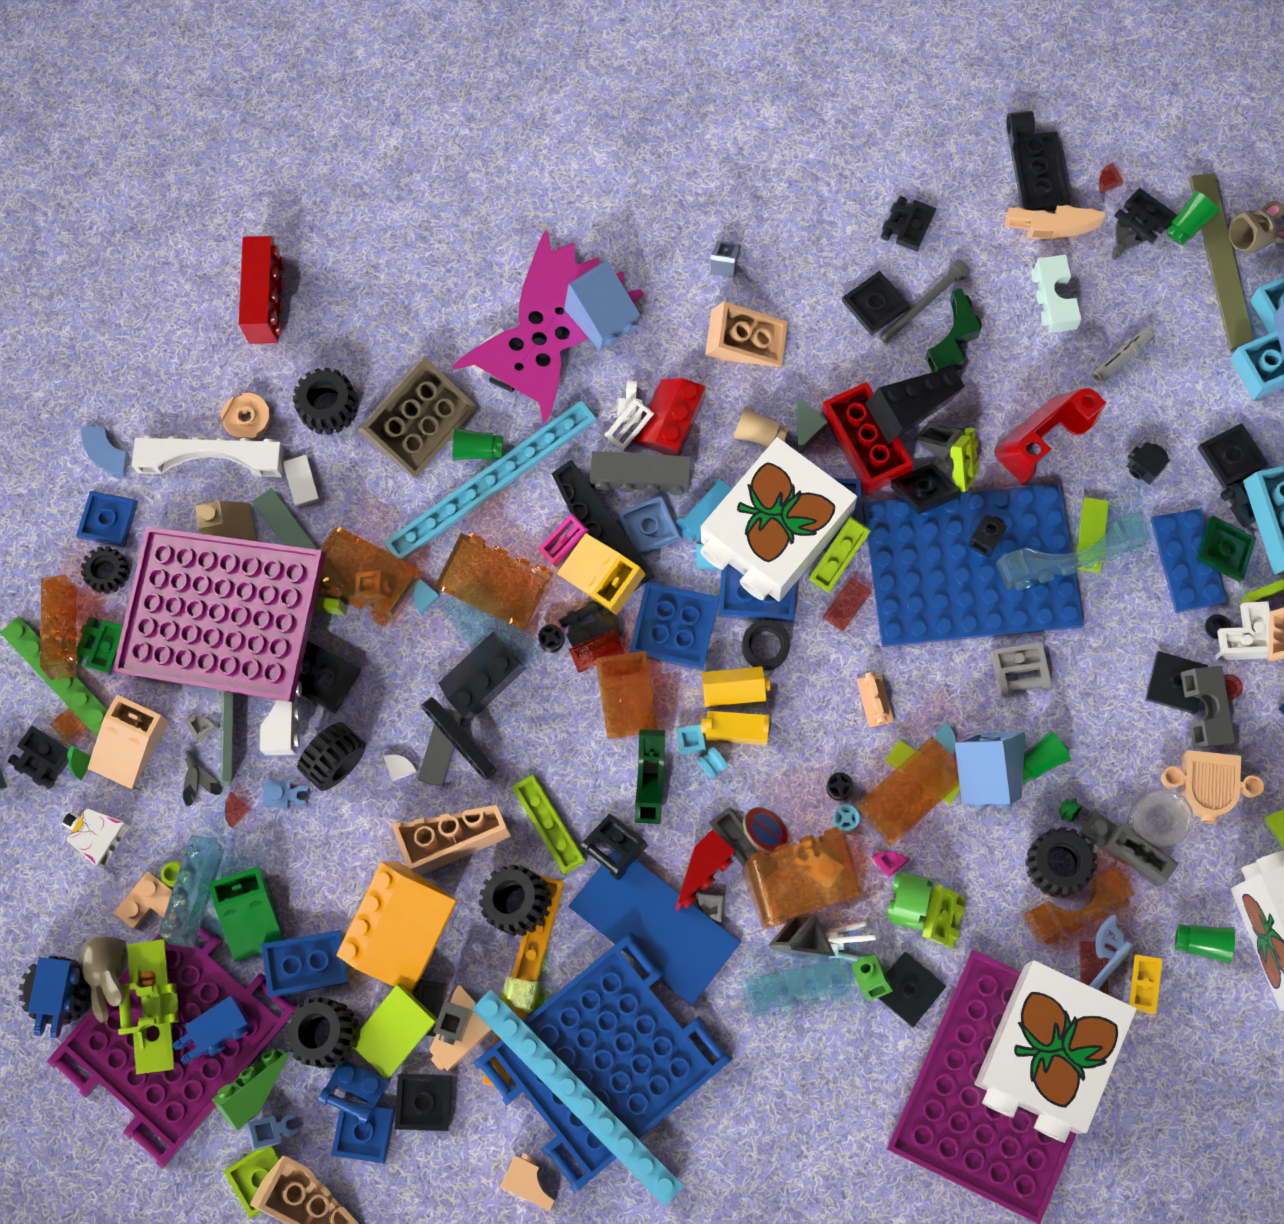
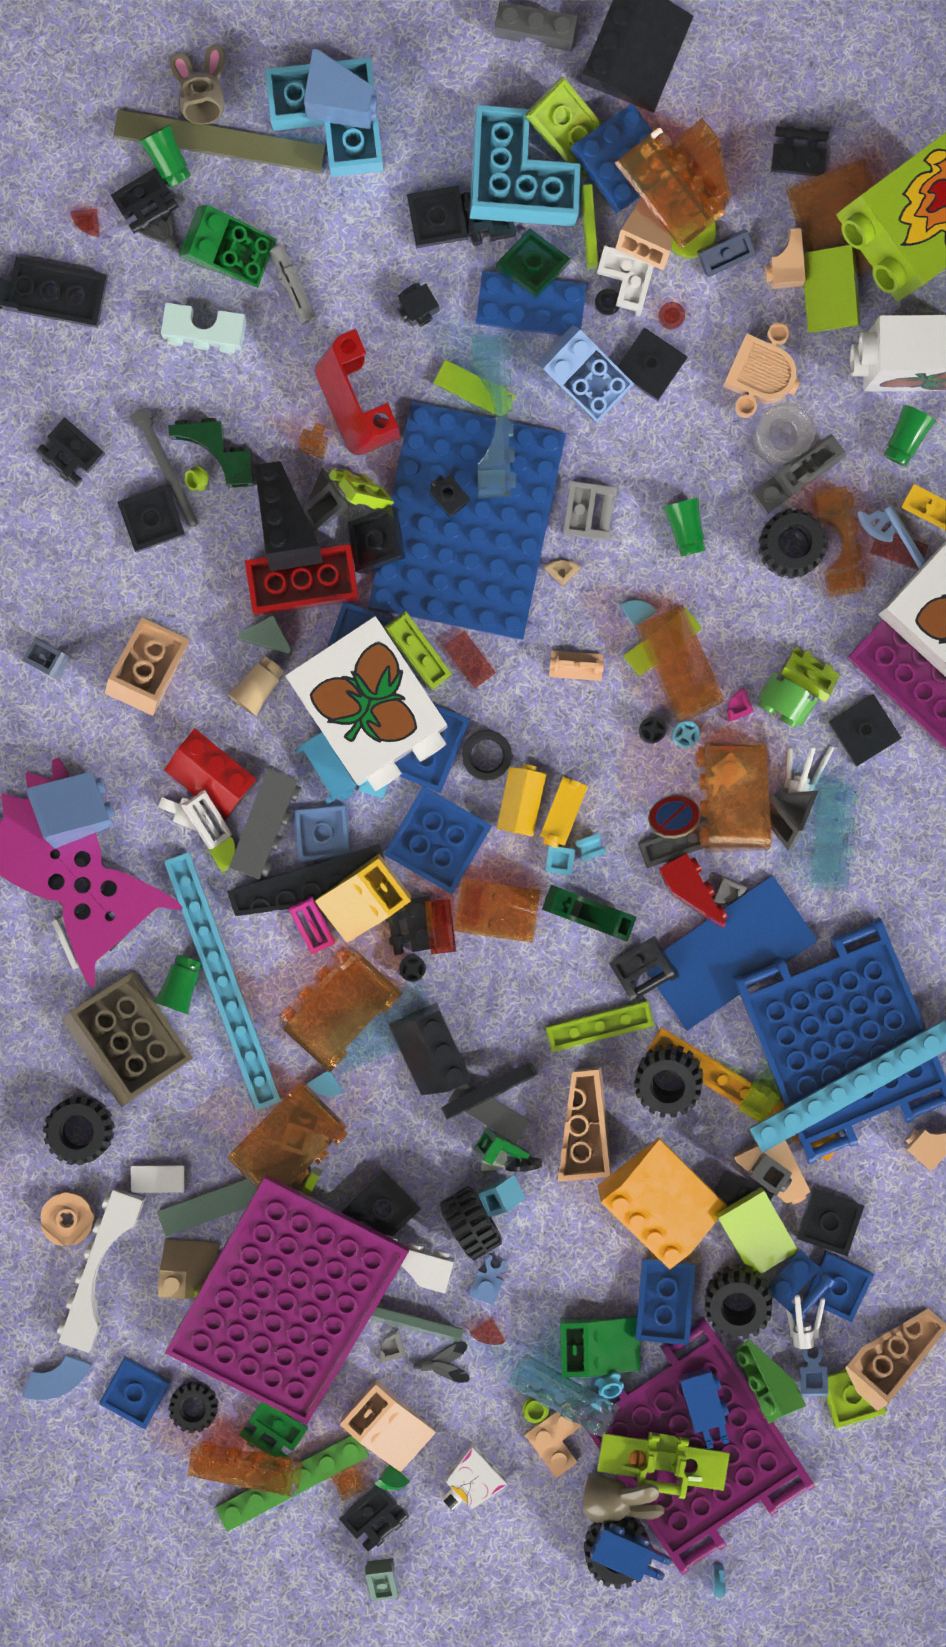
camera: 80 degrees left, 15 degrees up
bright green brick [851,954,893,1002] -> none
slope [955,732,1025,808] -> none
light nougat slope [1004,205,1105,239] -> none
green plate [1058,798,1082,823] -> none
dark grey arch [1181,666,1235,749] -> none
none -> green slope [178,205,276,288]
none -> lime plate [185,465,209,491]
none -> lime tile [209,836,236,873]
none -> clear orange tile [298,423,329,459]
none -> green piece [474,1126,542,1172]
none -> medium azure brick [478,1175,526,1218]
none -> light blue slope [536,325,634,423]
none -> tan tile [544,560,581,587]
none -> medium azure plate [595,1372,624,1399]
none -> medium azure tile [712,1563,725,1597]
none -> white plant [786,1295,825,1349]

